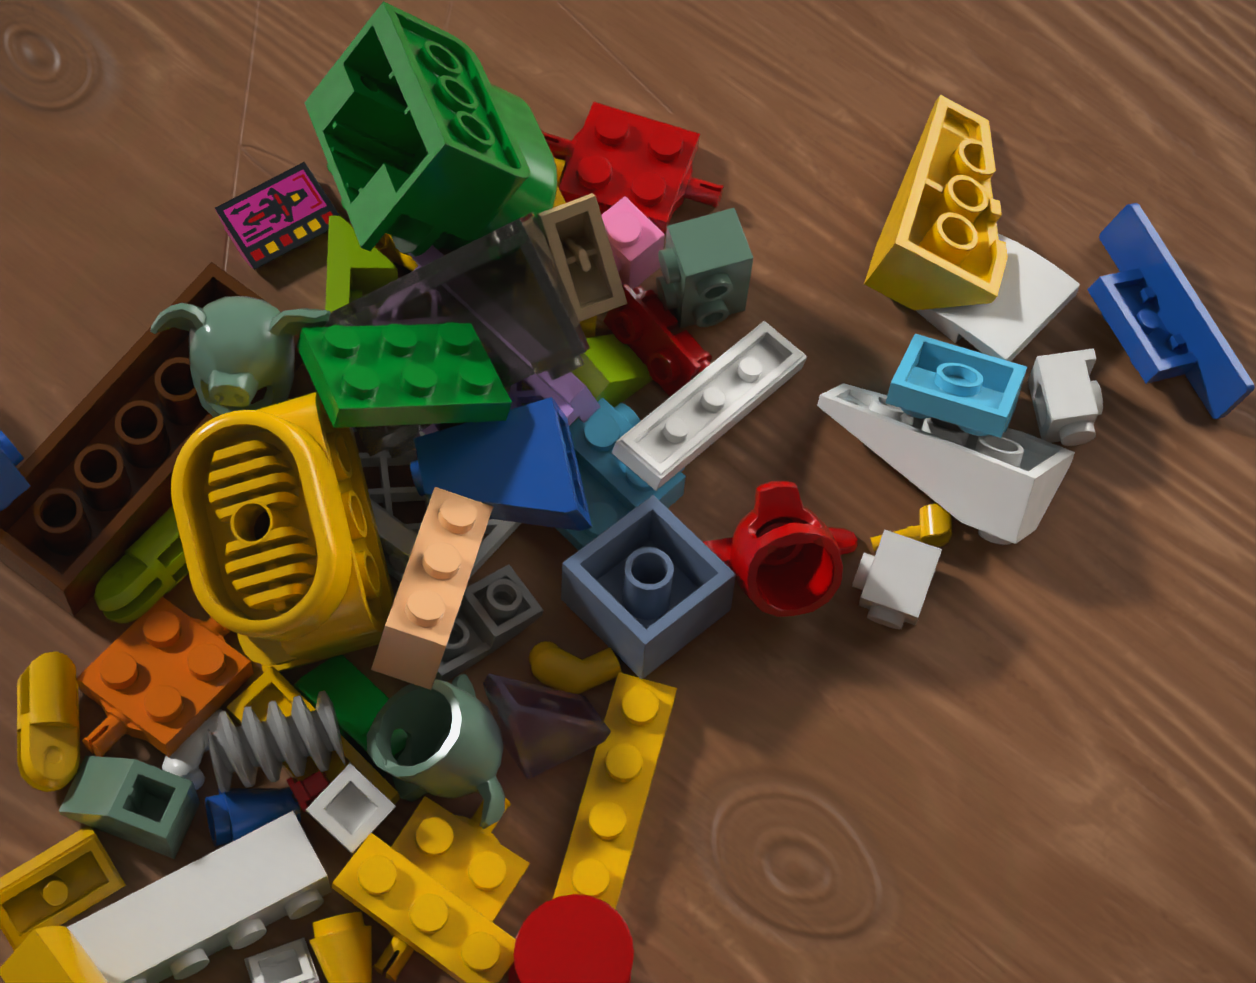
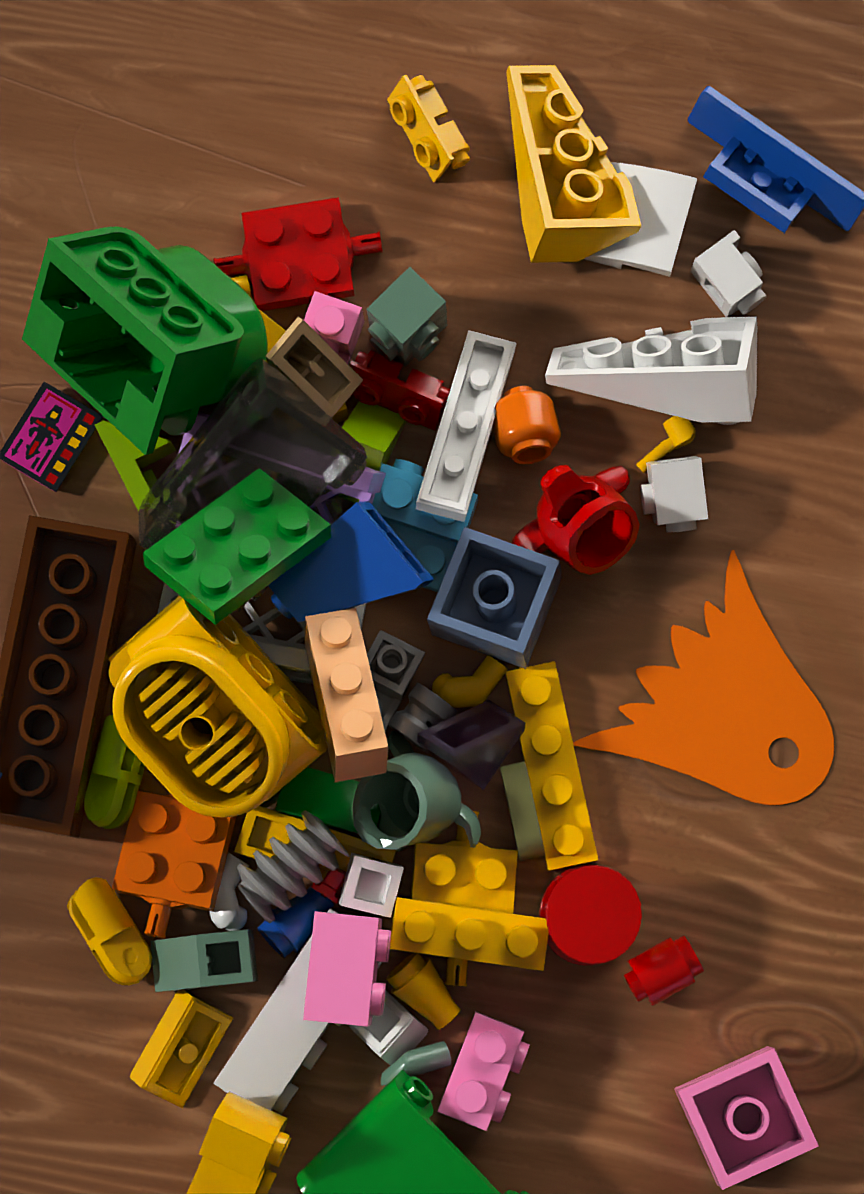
camera: 15 degrees left, 15 degrees up
sand green piece [150,296,331,418] -> none
medium azure plate [886,333,1027,438] -> none
none -> bright pink brick [303,911,391,1027]
none -> yellow hinge [387,75,470,183]
none -> flat silver wheel [388,683,458,753]
none -> orange head [493,386,561,464]
none -> olive beam [500,761,545,862]
none -> orange piece [573,550,834,805]

